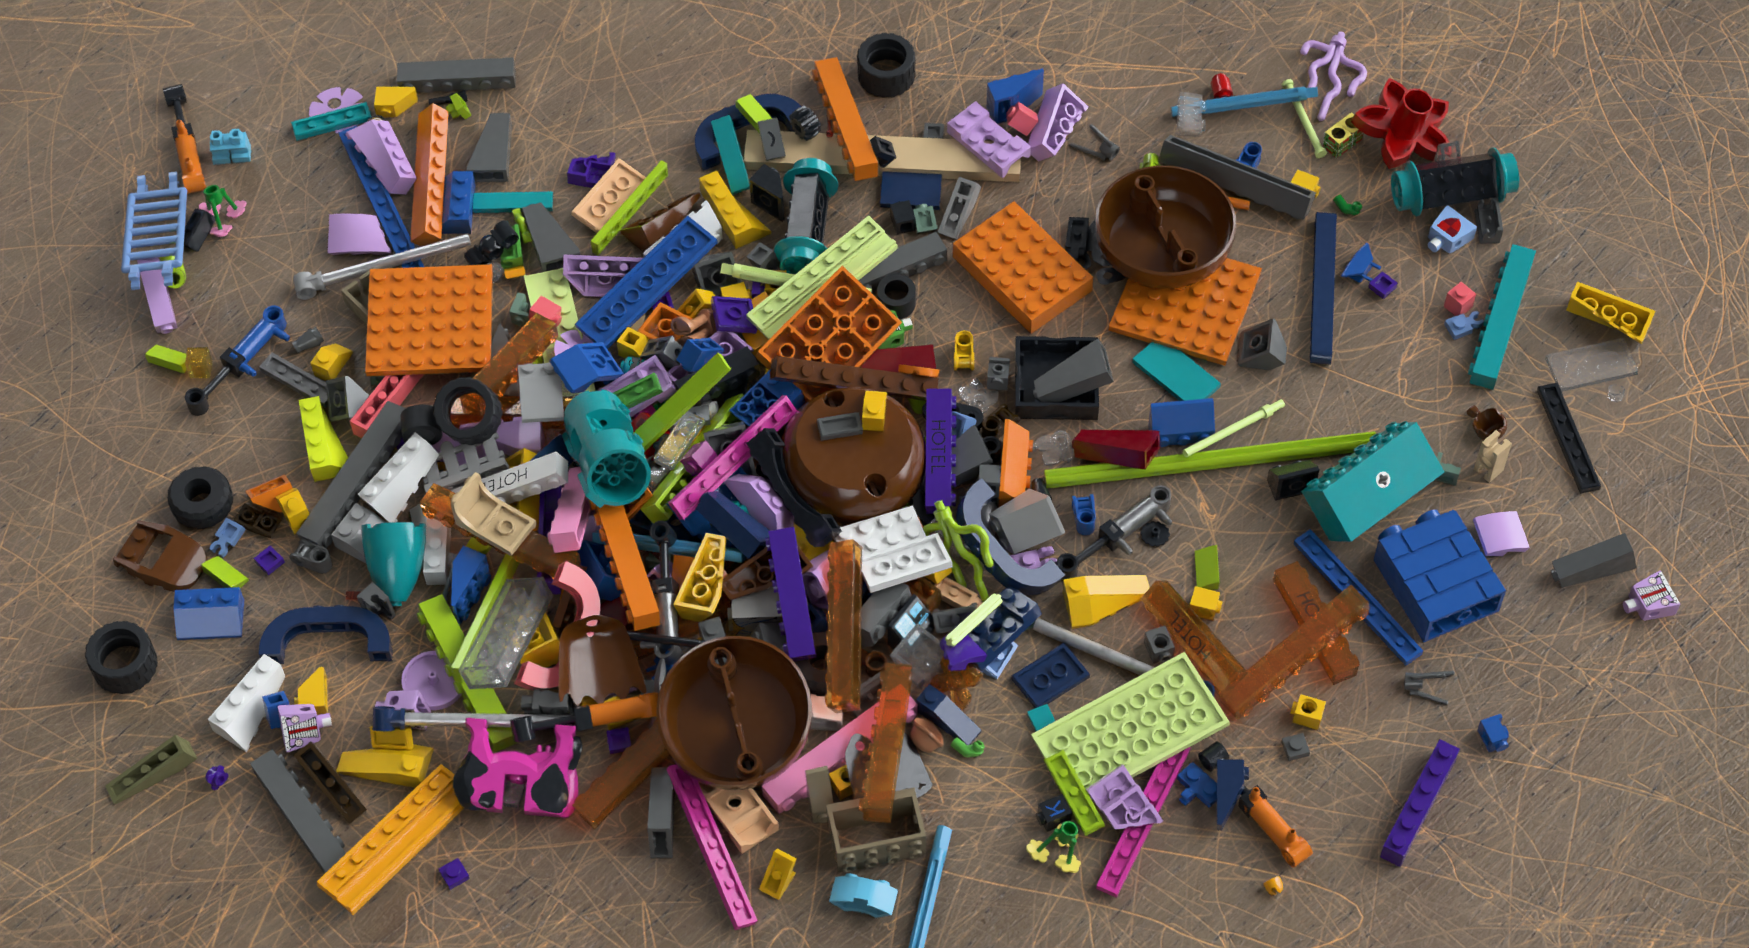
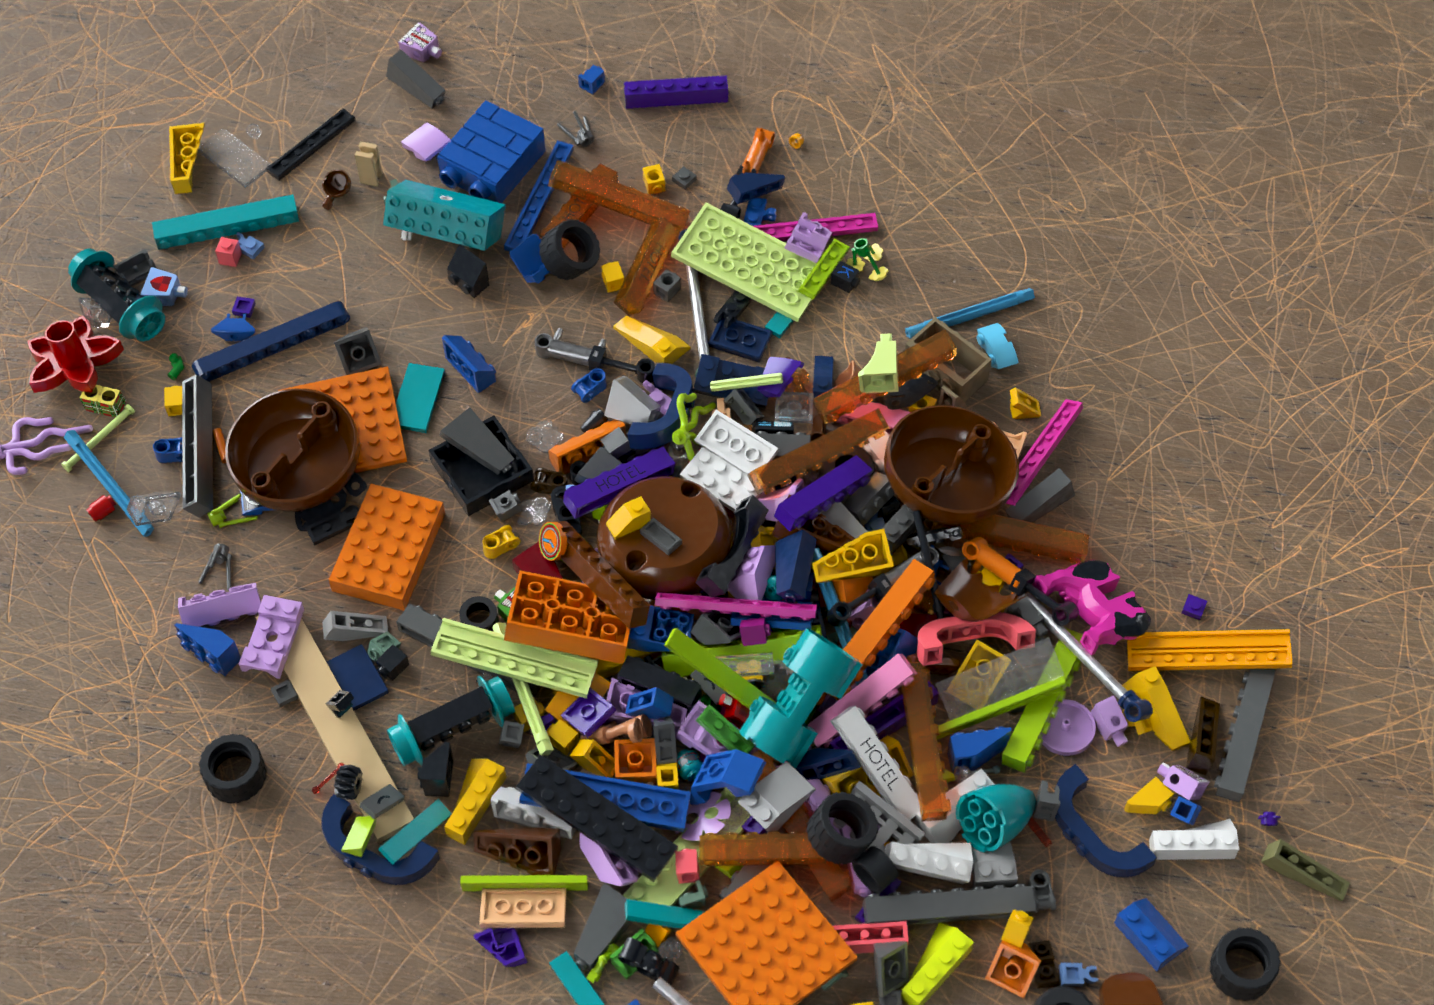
camera: 125 degrees left, 0 degrees up
lime slope [201,556,249,588] -> none
dark purple plate [254,546,285,576] -> none
tan bracket [451,472,537,556] -> none
orange brick [812,57,878,181] -> none
bright green arm [951,738,985,758] -> none
coral brick [1006,102,1038,136] -> none
lime axle [1044,431,1376,489] -> none
dark red slope [1072,429,1160,470] -> none
black piece [1140,521,1170,547] -> none
yellowish green bar [1183,399,1285,457] -> none
lime slope [1194,545,1220,589] -> none
none -> blue bracket [509,234,551,283]
none -> black plate [516,754,678,882]
none -> black tyre [539,219,600,280]
none -> teal tile [625,899,706,929]
none -> black hinge [713,290,751,328]
none -> yellowish green hips [858,333,899,393]

